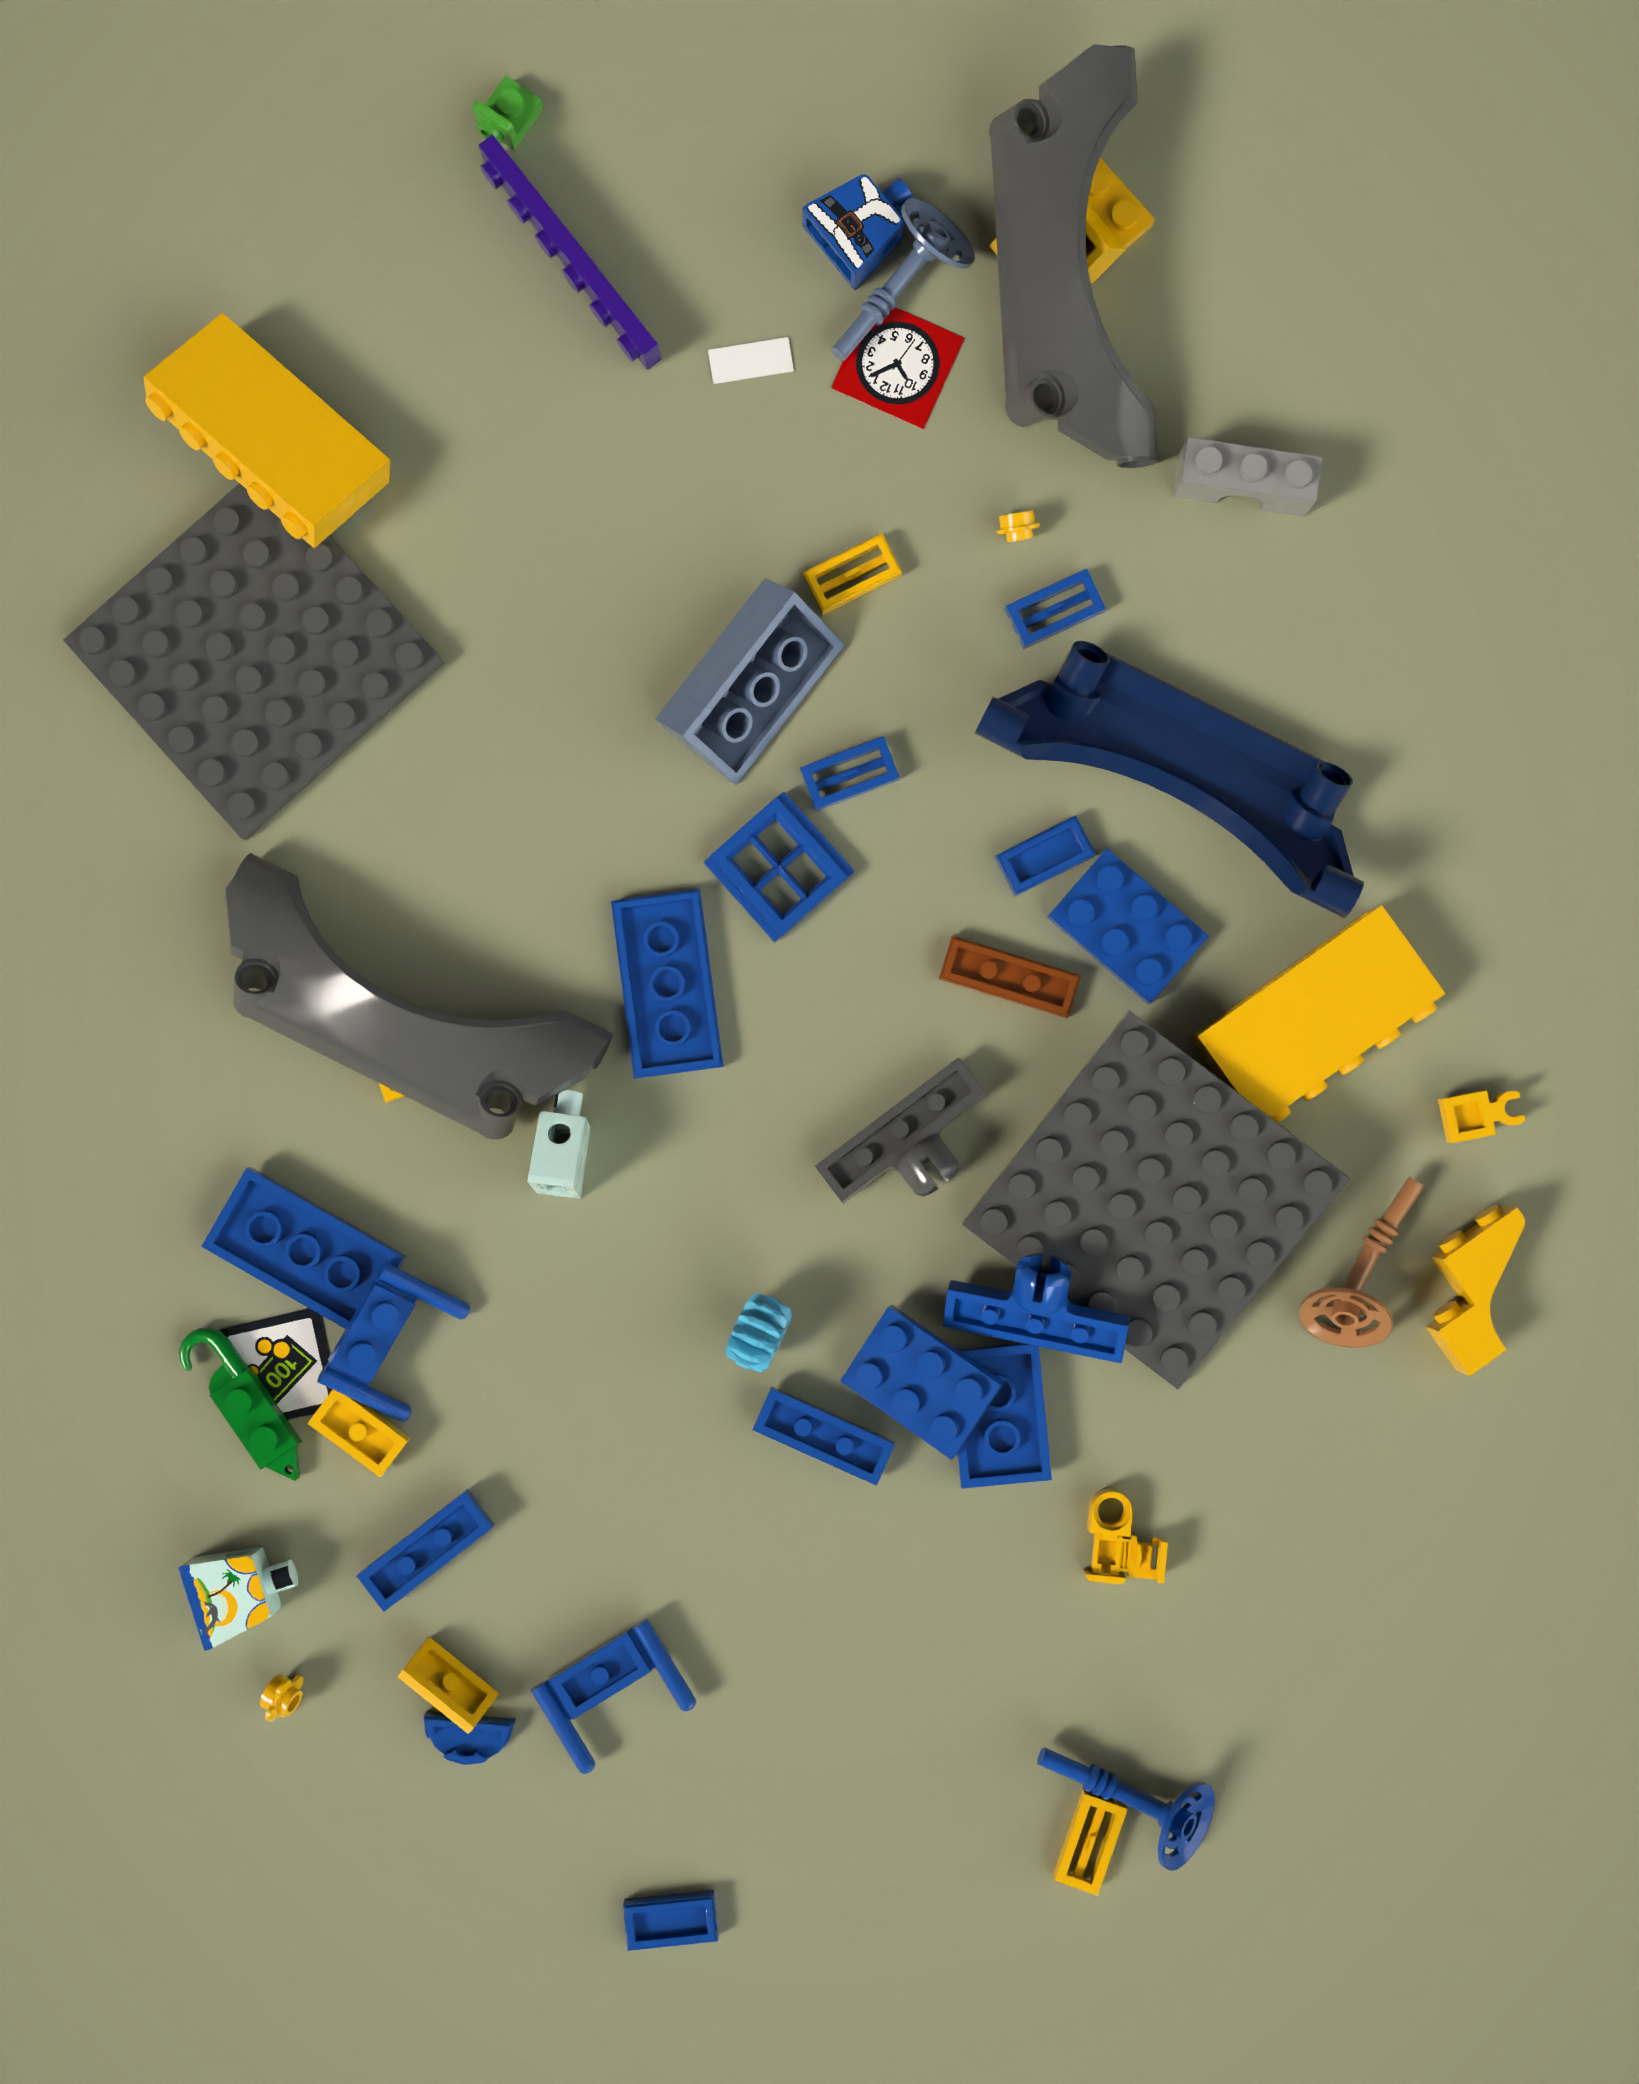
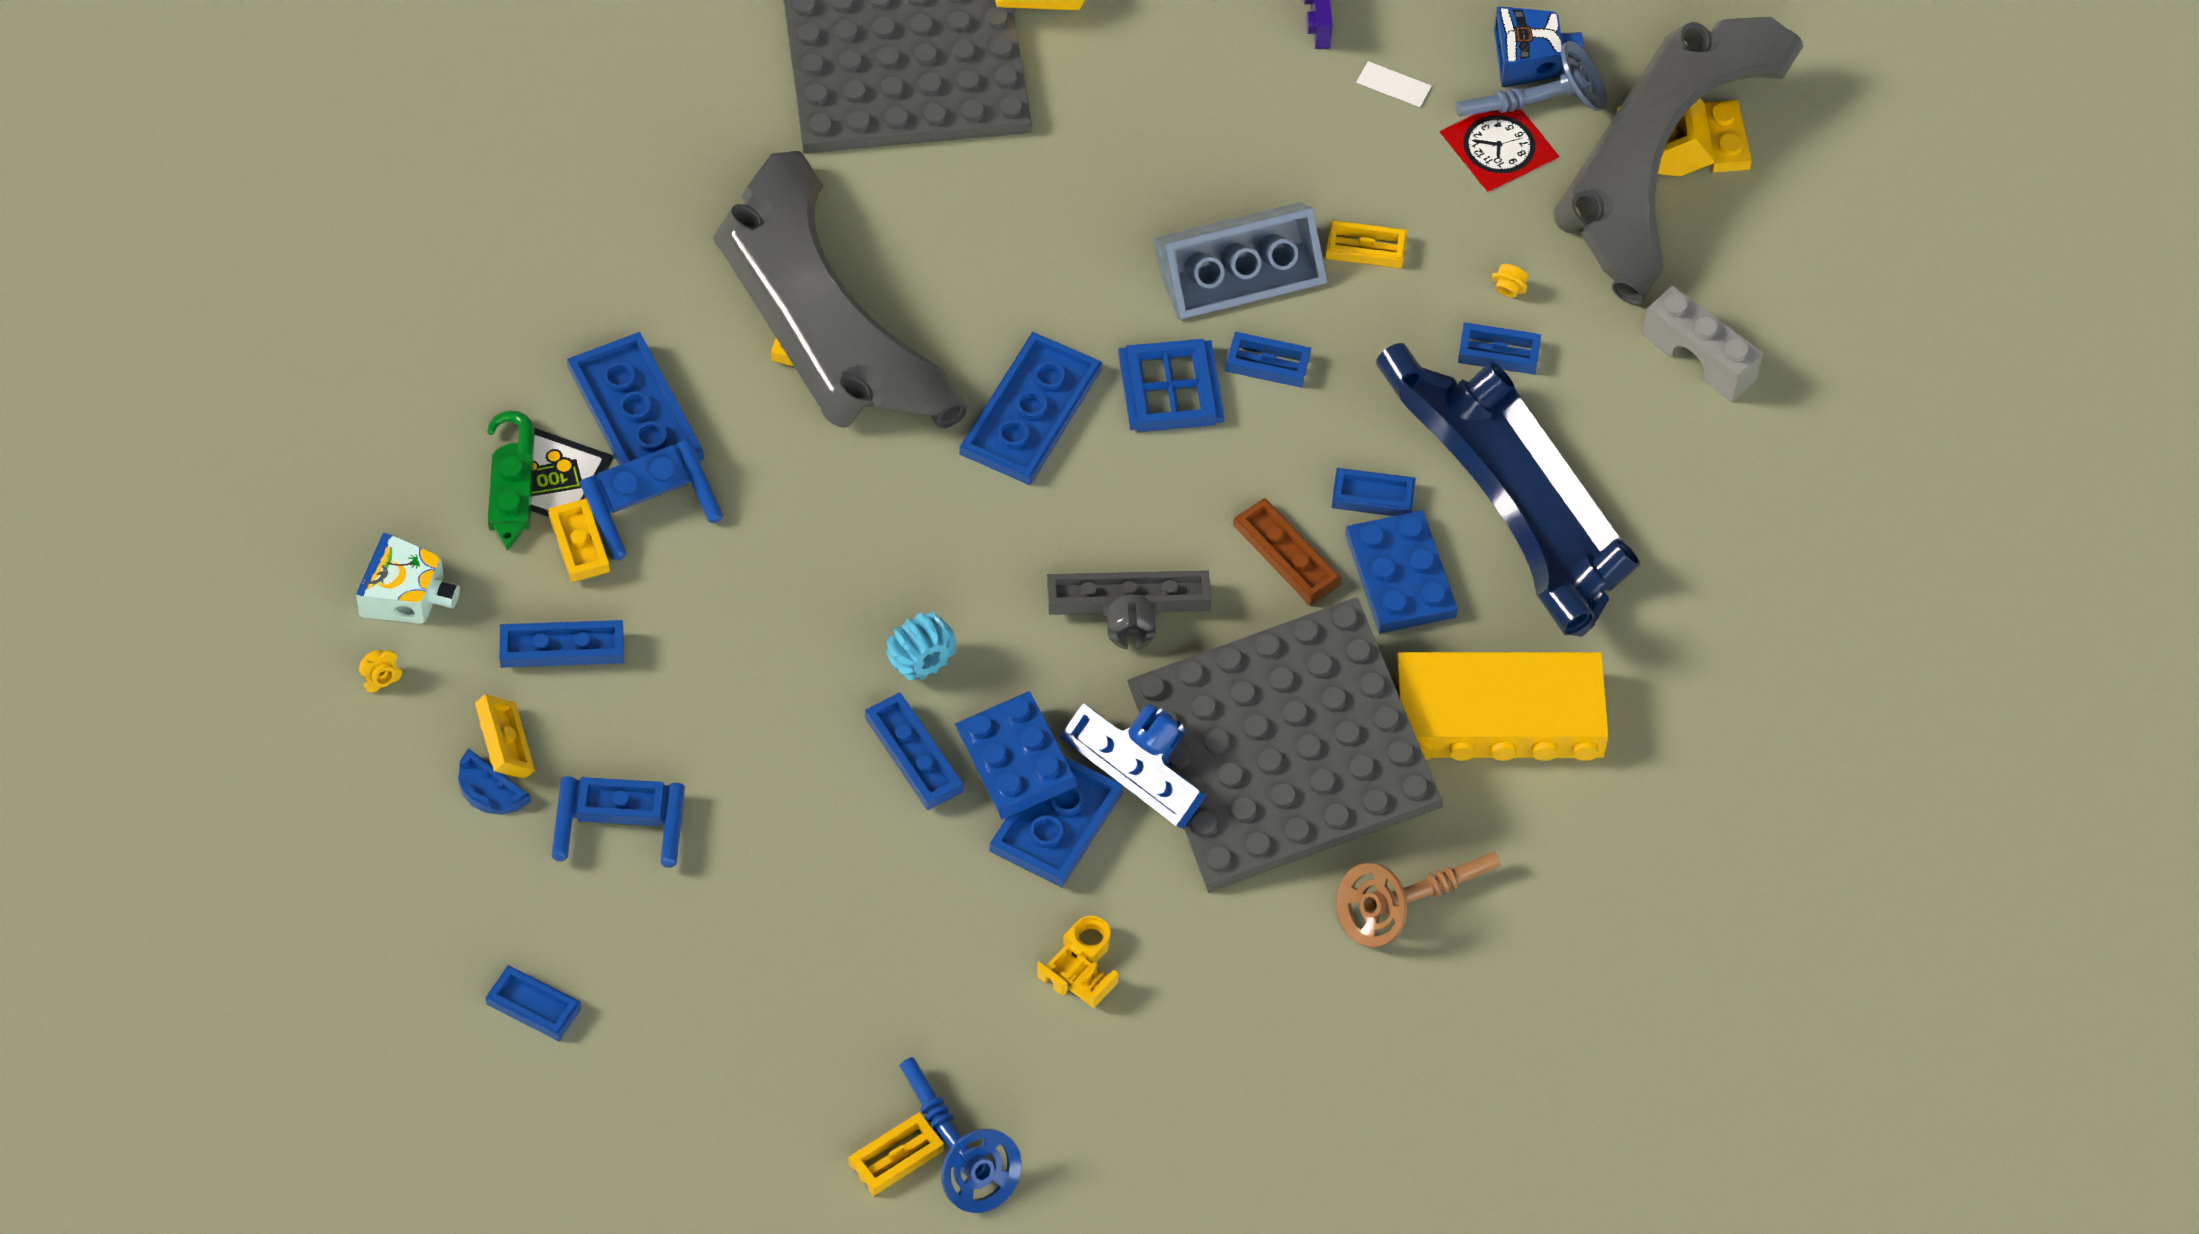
camera: 35 degrees right, 30 degrees down
light aqua torso [527,1090,590,1199] -> none
yellow arch [1426,1204,1525,1376] -> none
yellow plate [1438,1090,1525,1143] -> none

